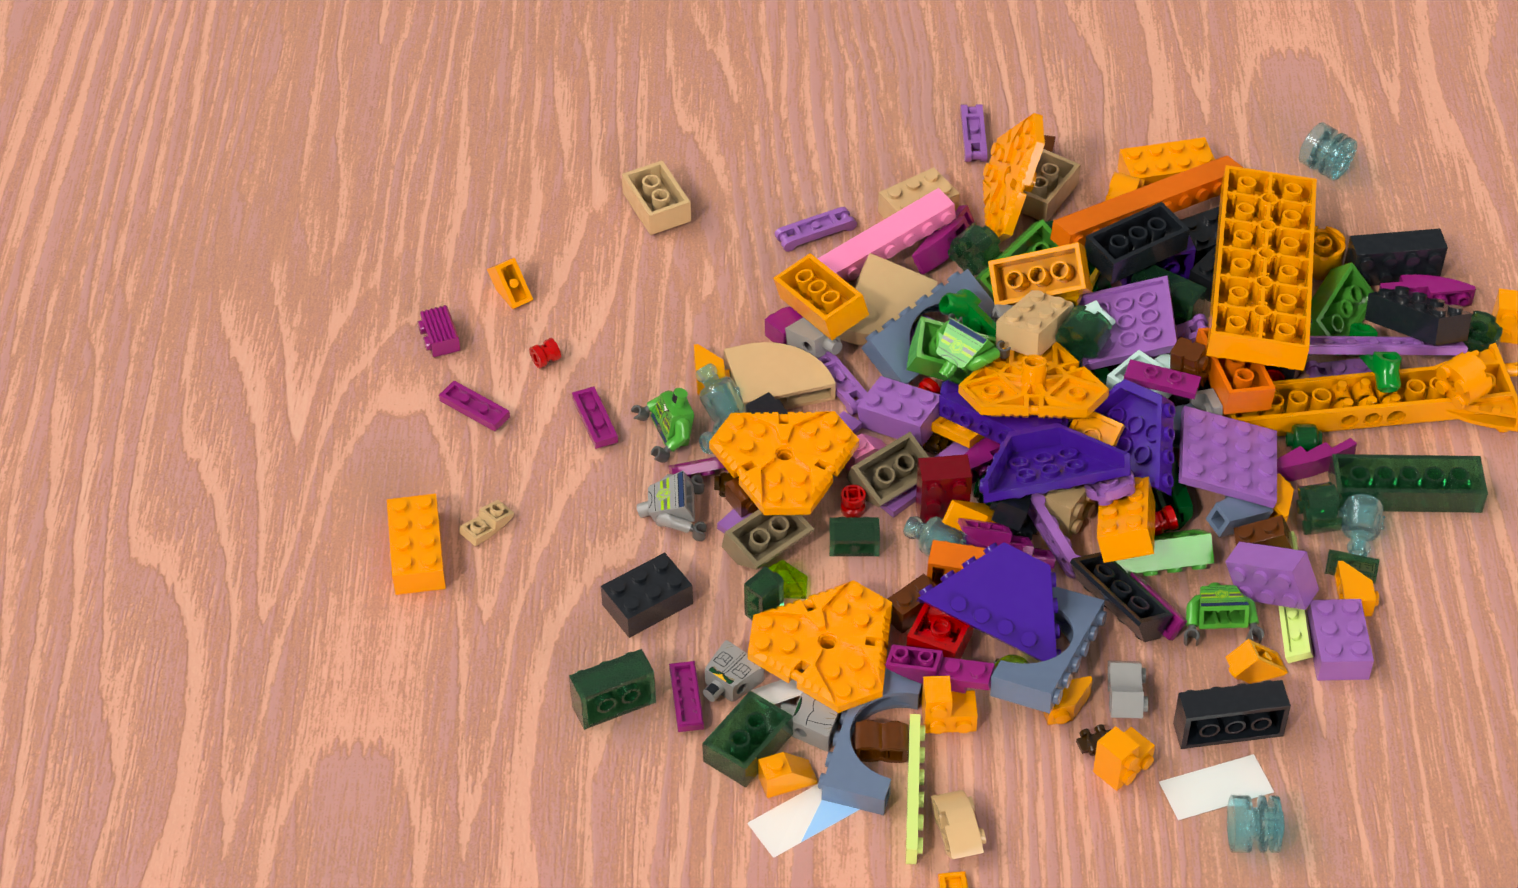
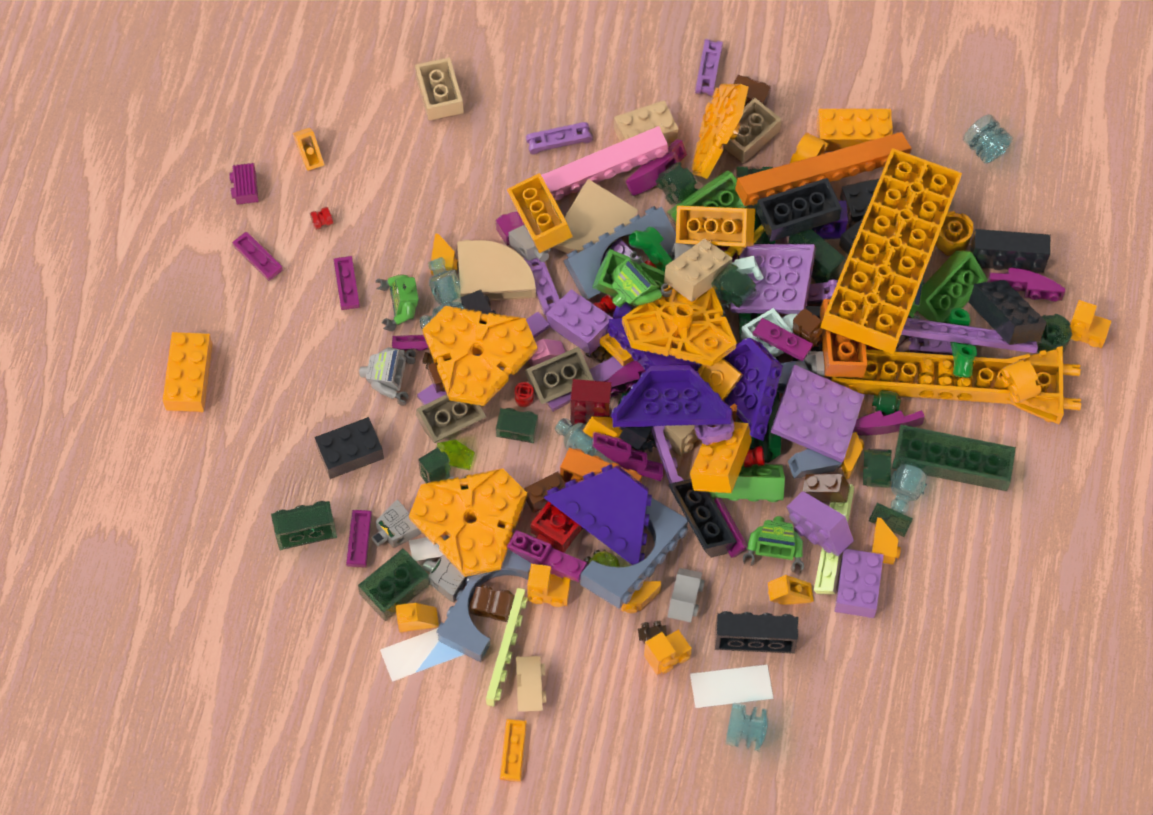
camera: 10 degrees right, 15 degrees up
tan slope [459,500,514,547] -> none

